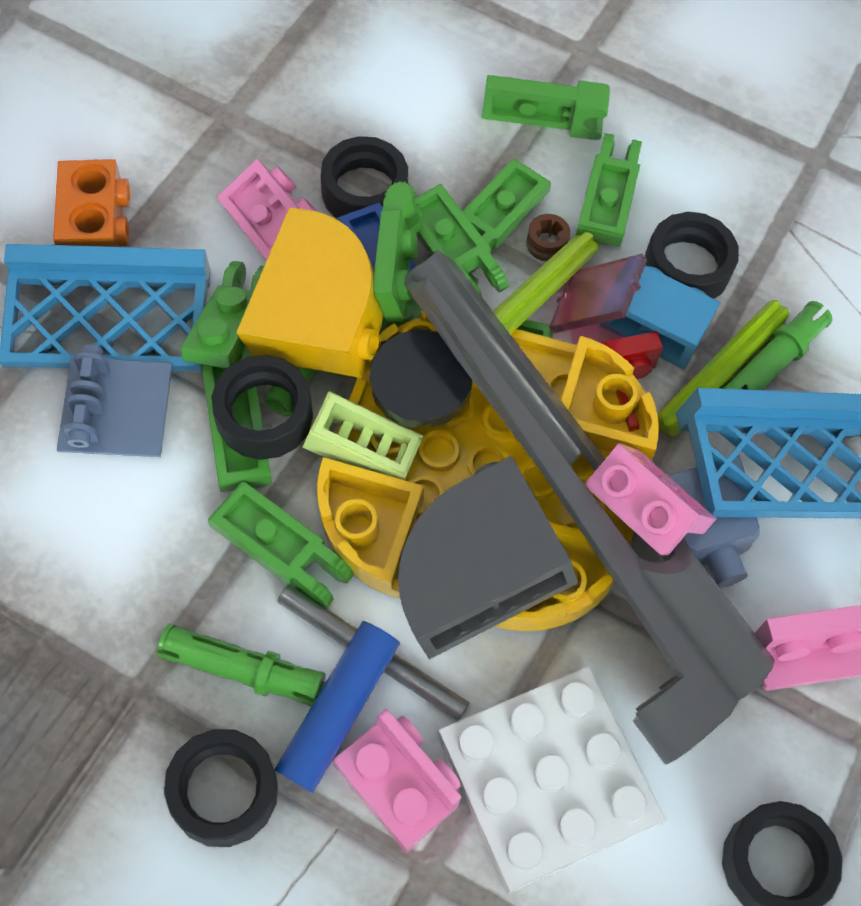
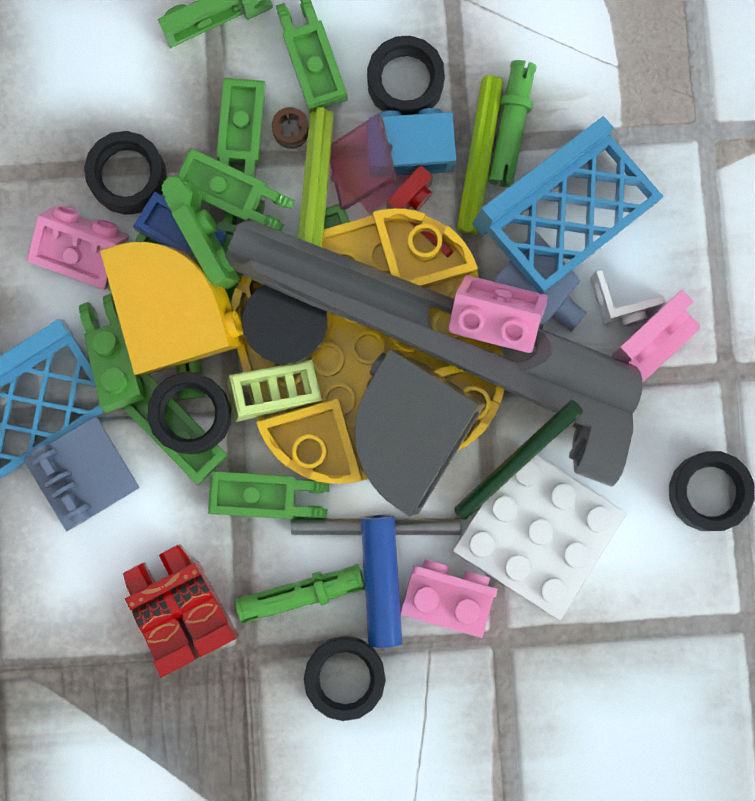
camera: 30 degrees left, 20 degrees up
none -> red hips [123,544,239,678]
none -> dark green bar [454,400,583,520]
none -> white bracket [590,269,665,326]

